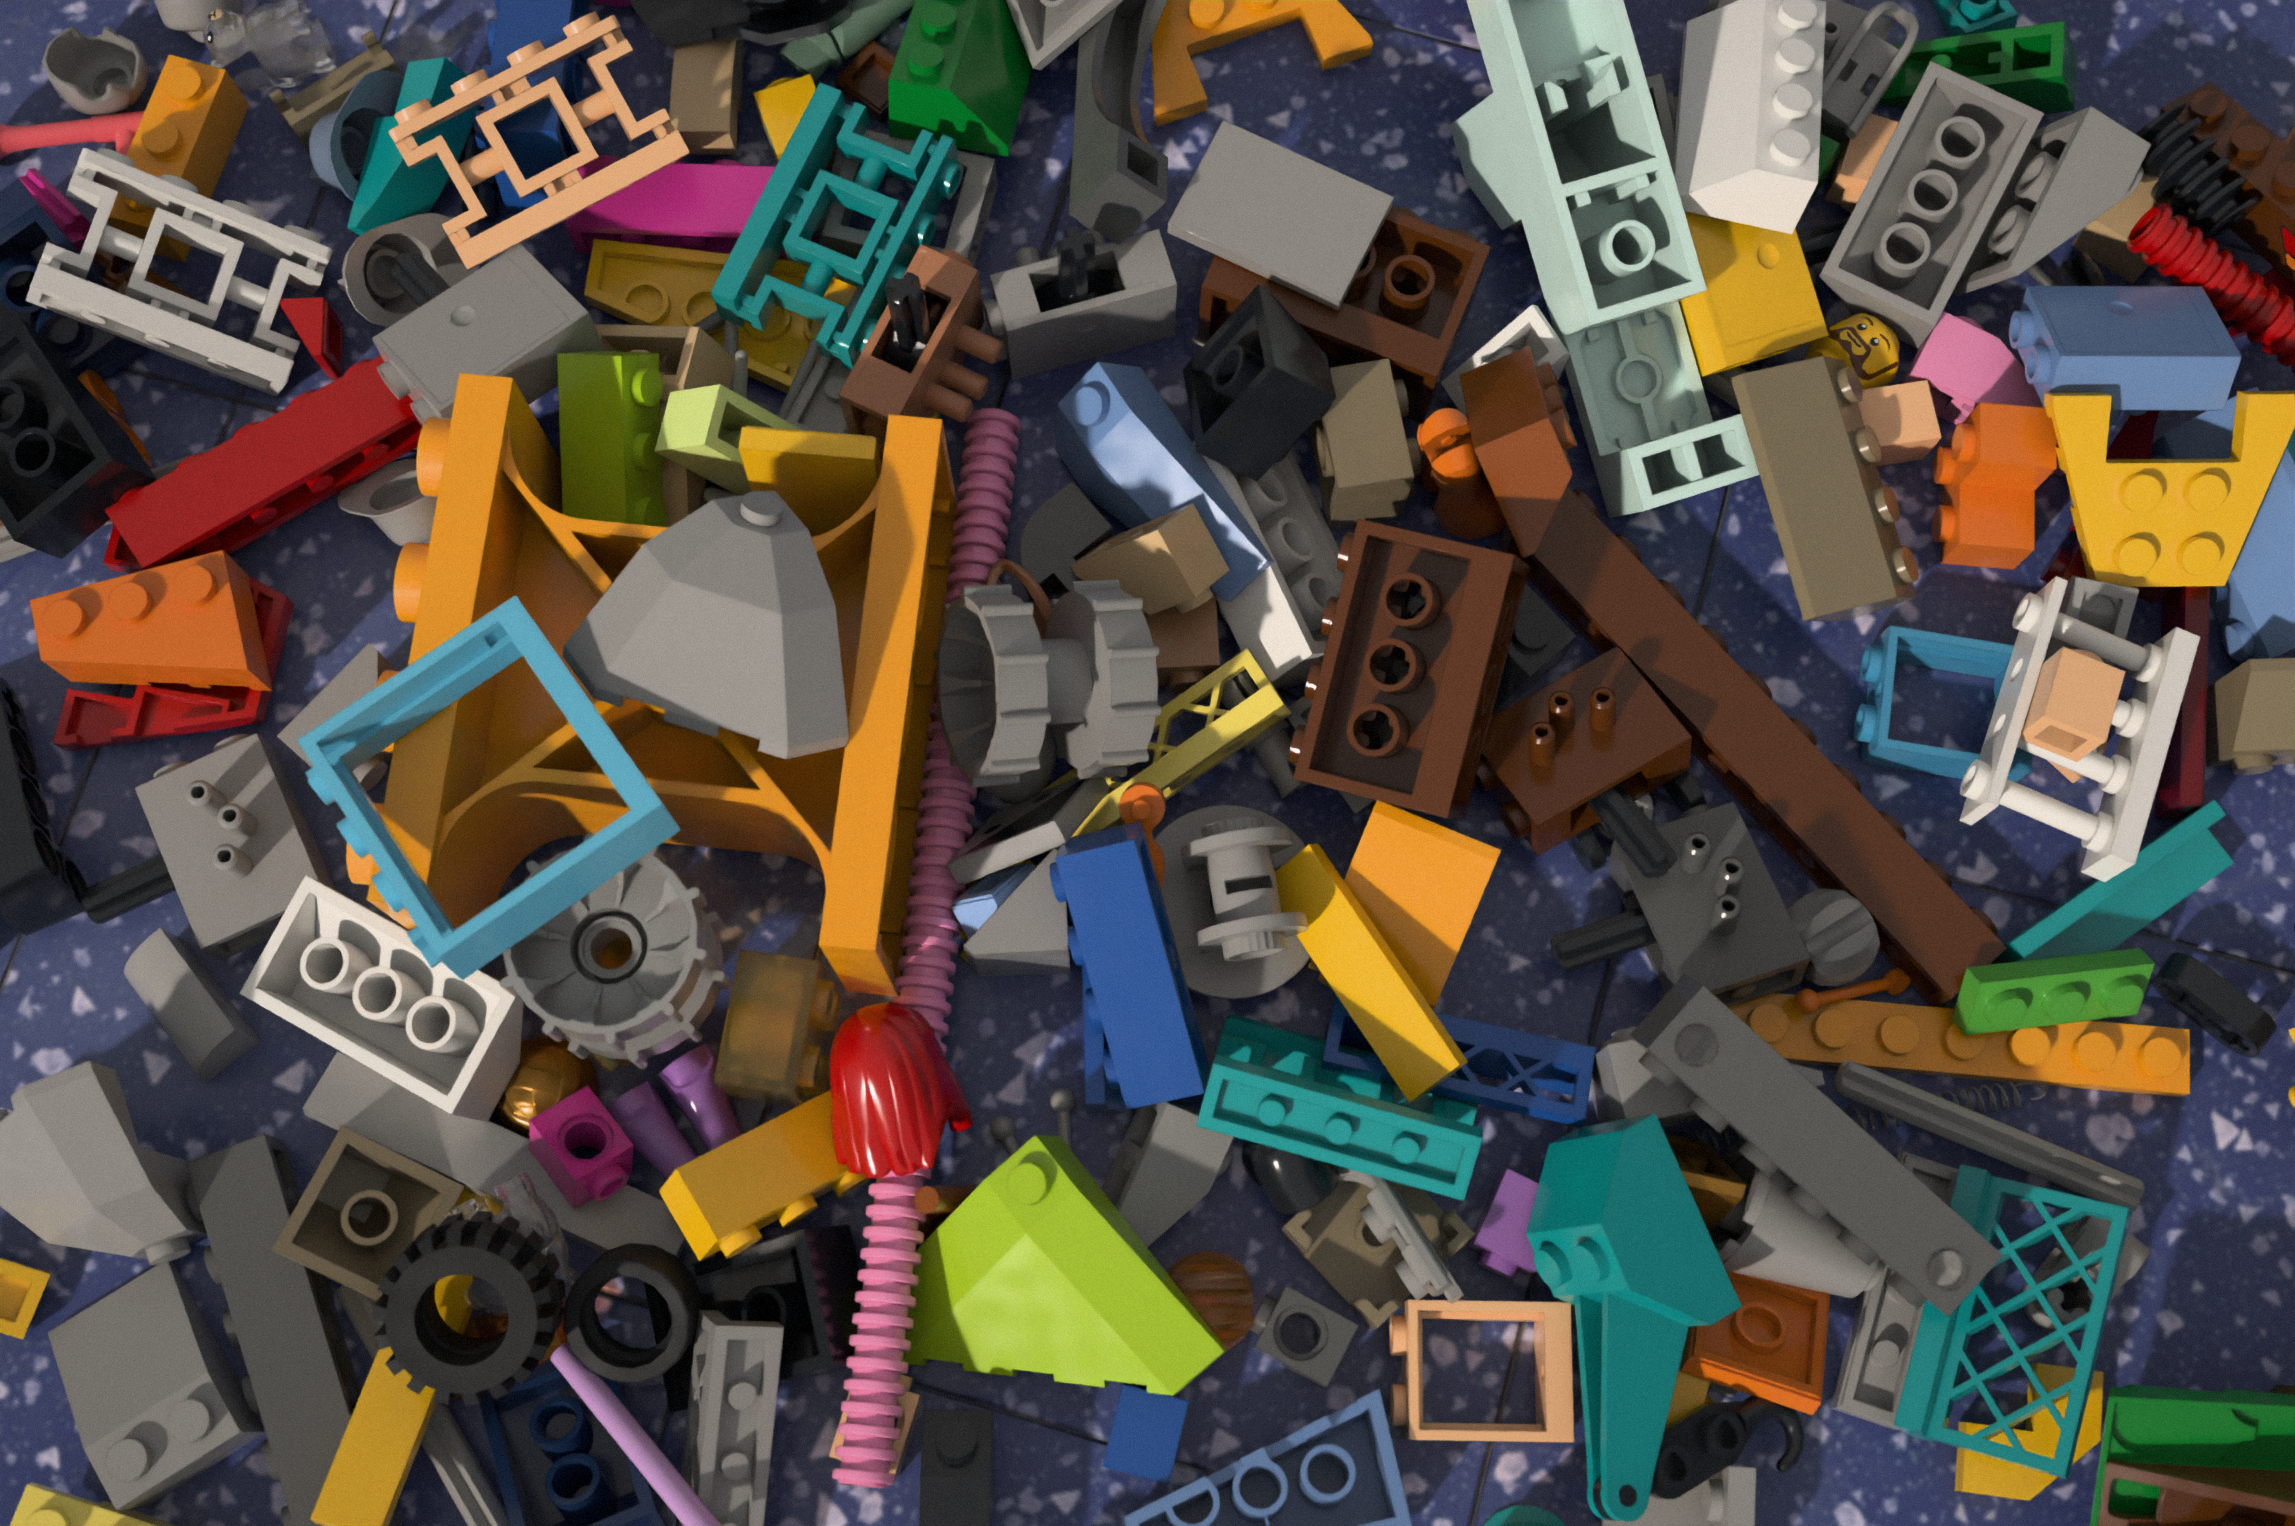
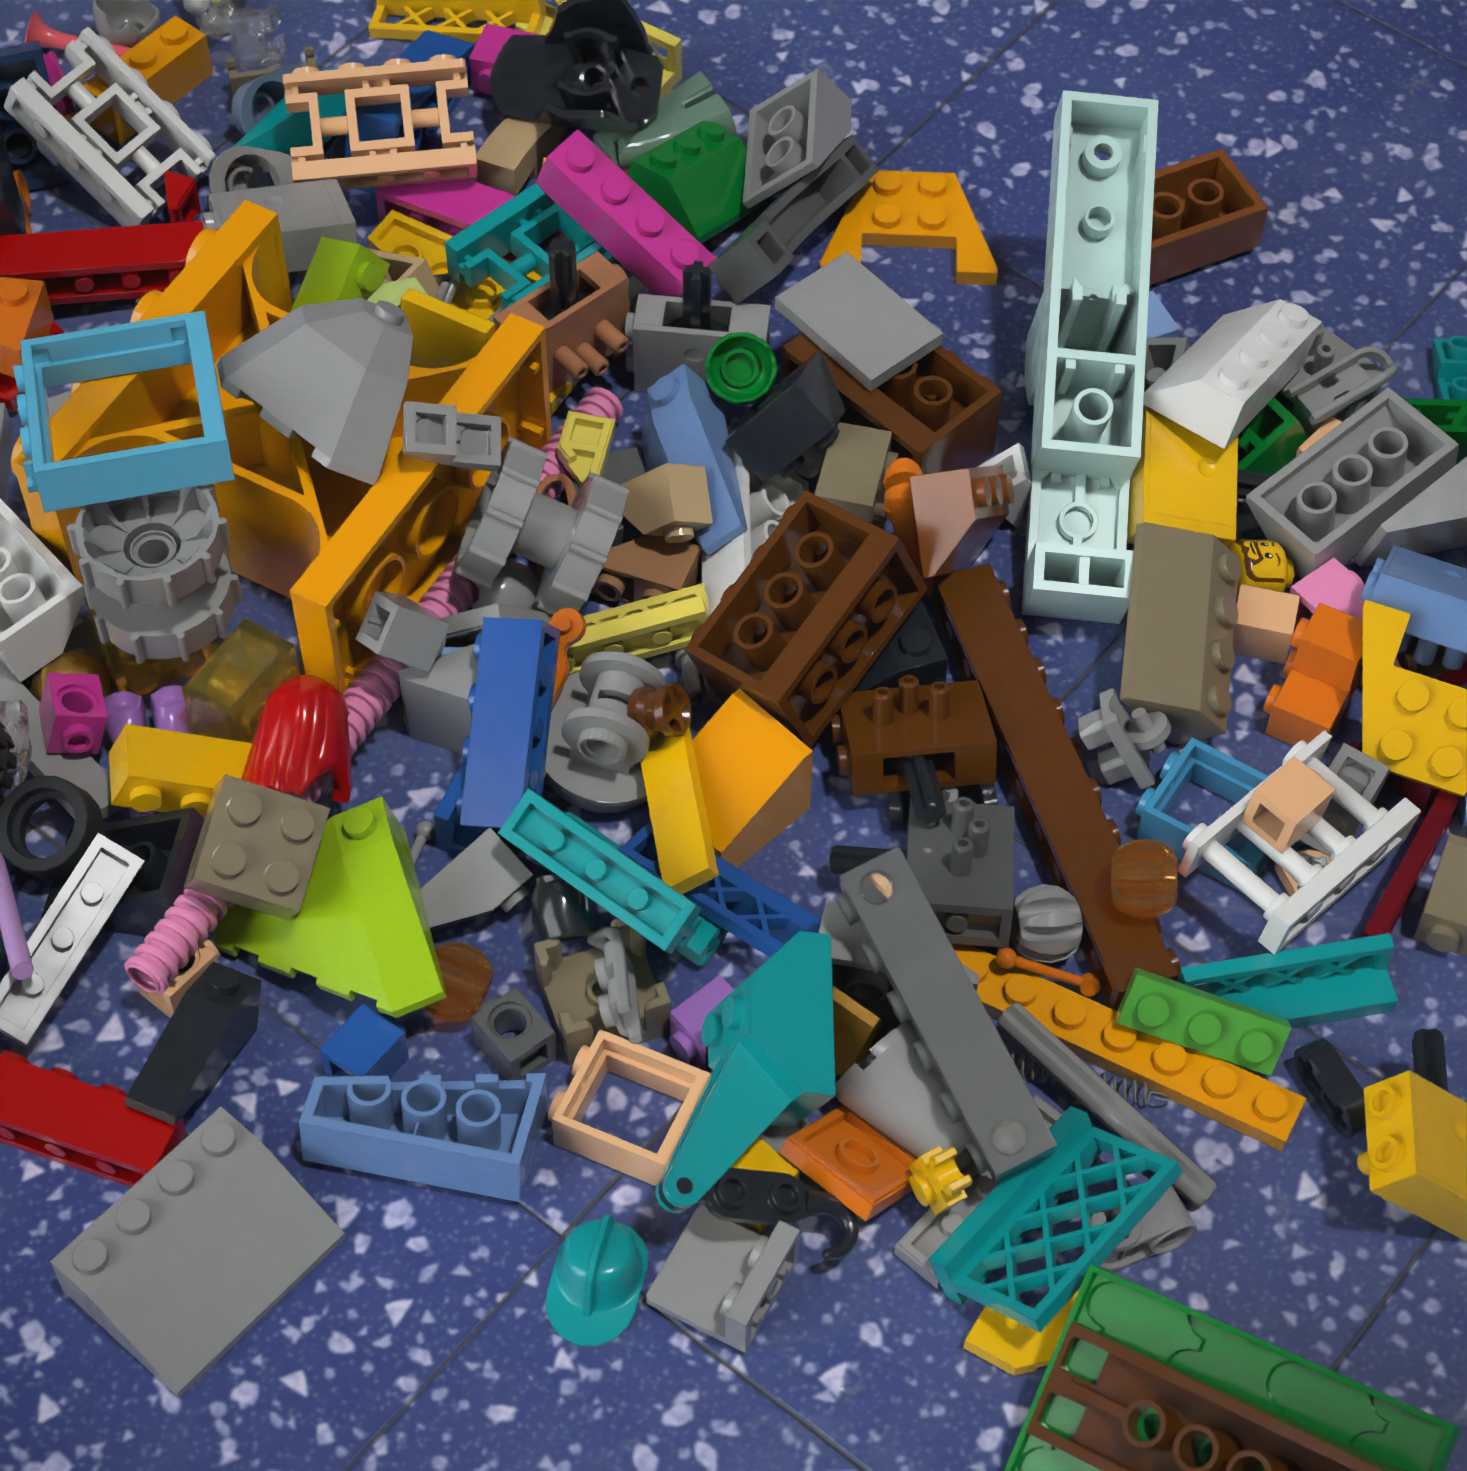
camera: 25 degrees right, 20 degrees down
none -> dark tan brick [183,774,330,920]
none -> light grey slope [356,591,450,672]
none -> light grey slope [403,401,501,471]
none -> dark pink brick [535,129,716,297]
none -> light yellow tile [557,411,616,487]
none -> reddish brown wheel [627,683,691,739]
none -> green hair [705,332,778,406]
none -> yellow plate [909,1146,972,1216]
none -> light grey hips [1078,688,1171,789]
none -> clear orange piece [1111,839,1178,920]

